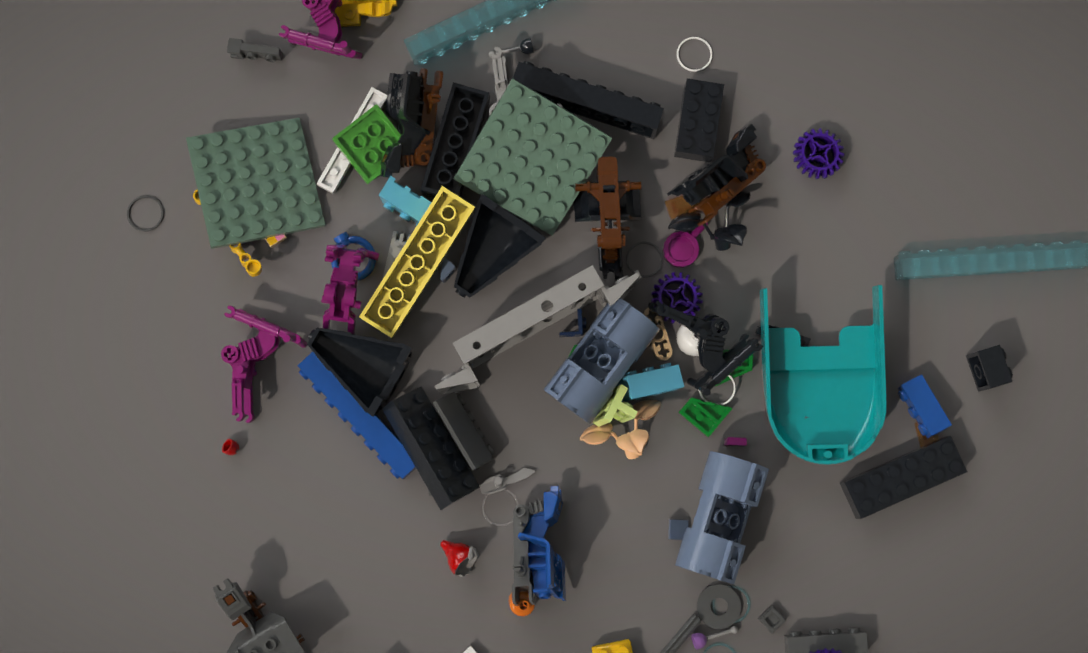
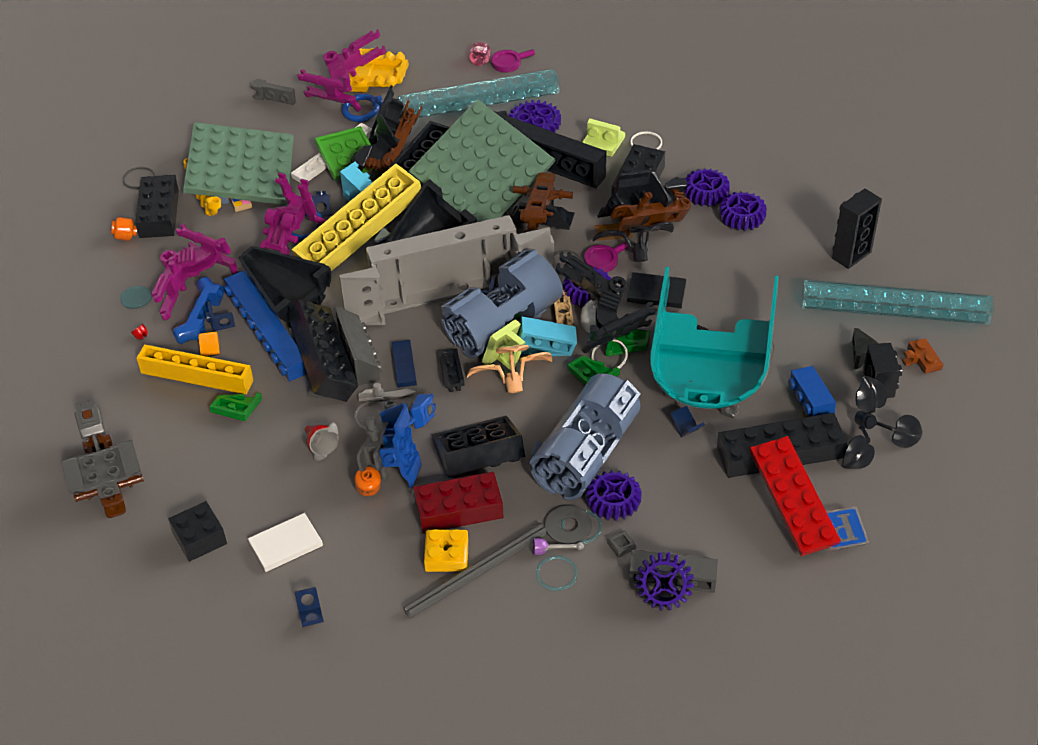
camera: 15 degrees right, 35 degrees down
none -> orange head [111,217,137,241]
none -> clear light blue piece [120,286,152,309]
none -> black brick [135,175,179,238]
none -> yellow brick [137,344,254,395]
none -> blue plate [173,277,224,345]
none -> light orange slope [198,332,220,356]
none -> dark blue bracket [205,301,235,331]
none -> green wing [210,393,262,421]
none -> dark blue bracket [312,191,331,216]
none -> blue piece [342,94,383,122]
none -> dark blue tile [392,340,417,388]
none -> dark red brick [414,471,504,534]
none -> black slope [432,415,526,477]
none -> black hinge [438,348,465,392]
none -> dark purple gear [508,100,561,133]
none -> yellowish green bracket [583,119,625,157]
none -> dark purple gear [586,469,642,521]
none -> black tile [627,272,686,309]
none -> dark blue bracket [670,406,705,438]
none -> dark purple gear [683,168,730,207]
none -> red plate [749,436,841,557]
none -> piece [826,506,870,551]
none -> black brick [832,188,882,269]
none -> black plant [842,376,923,469]
none -> pearl dark grey slope [852,328,878,369]
none -> dark orange plate [902,338,944,373]

